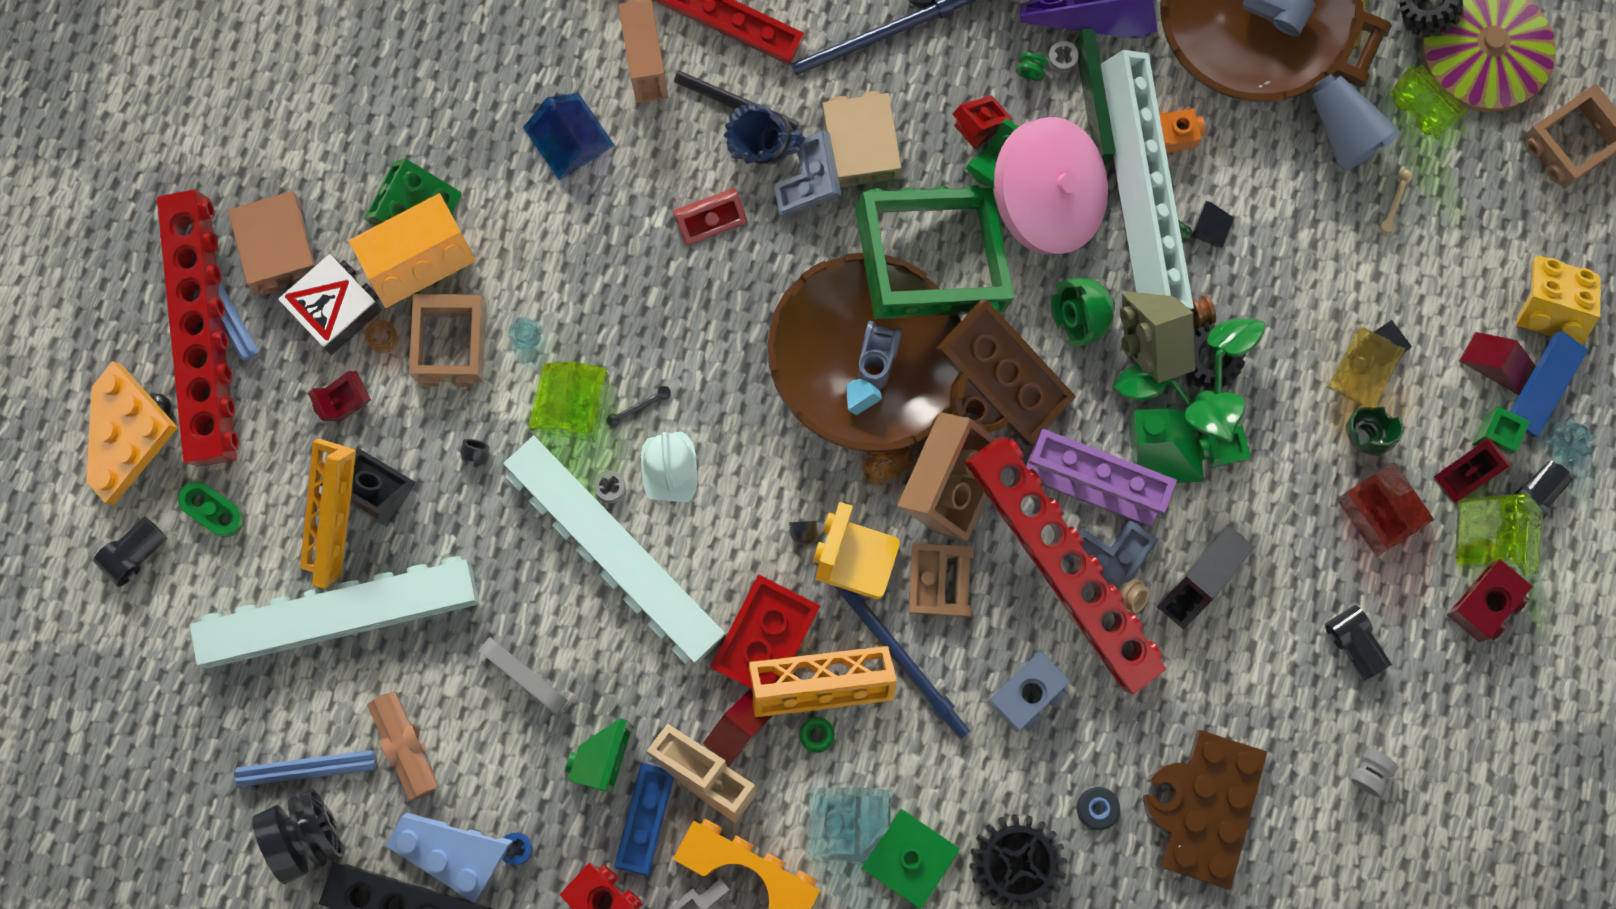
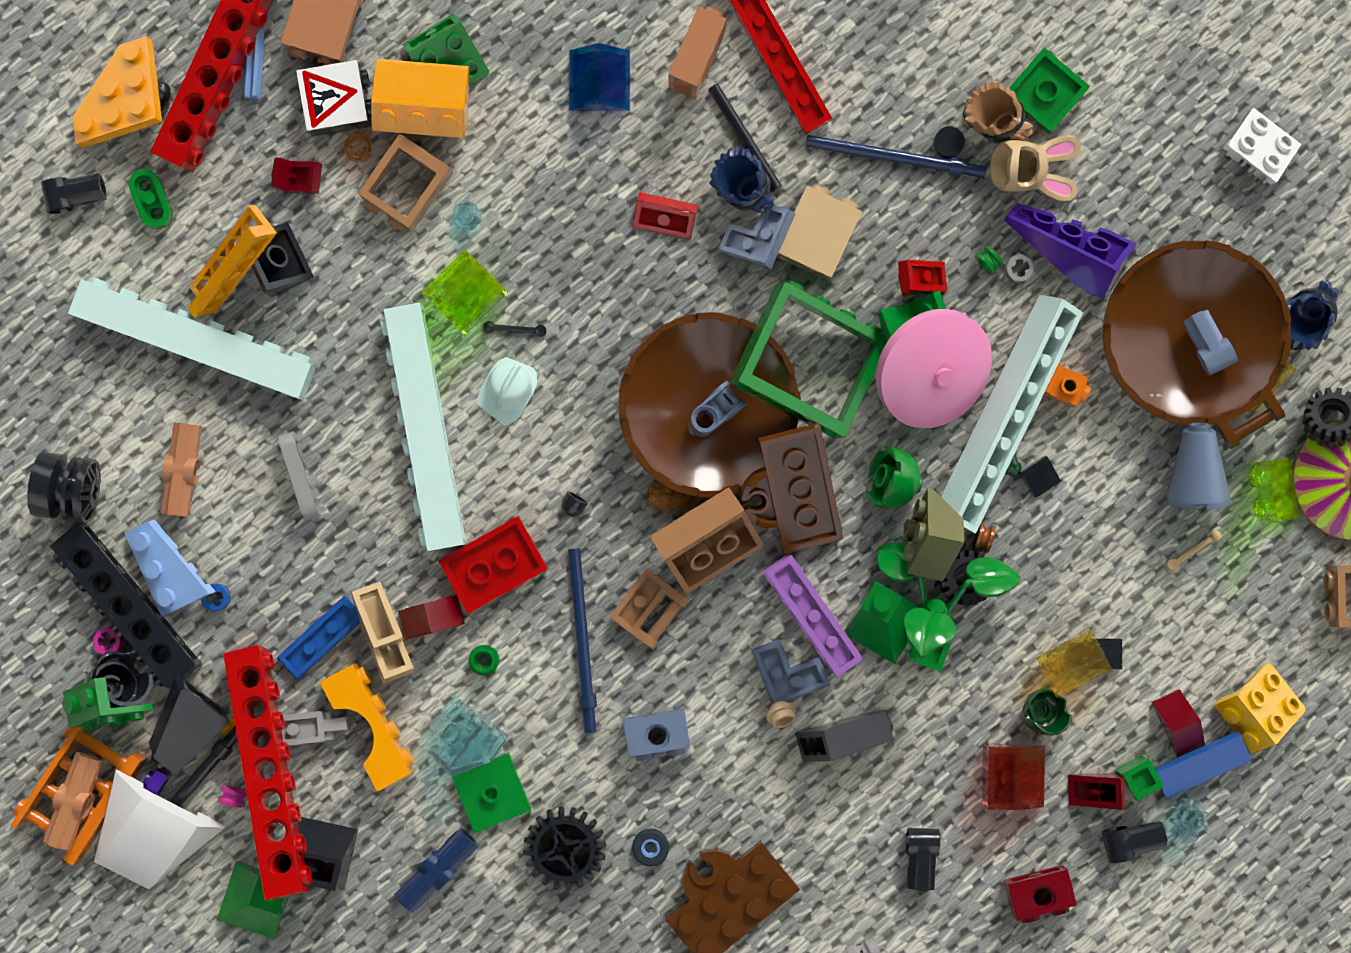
camera: 30 degrees right, 10 degrees up
medium blue axle [234,750,377,787] -> none
black hinge [460,439,490,467] -> none
green slope [565,718,633,794] -> none
light grey bush [594,470,626,503] -> none
light orange fence [749,646,896,717] -> none
yellow bracket [813,502,900,599] -> none
medium azure tile [846,379,882,415] -> none
red brick [964,437,1166,694] -> none
dark green tile [1074,29,1116,165] -> none
clear neon green bracket [1455,493,1543,576] -> none

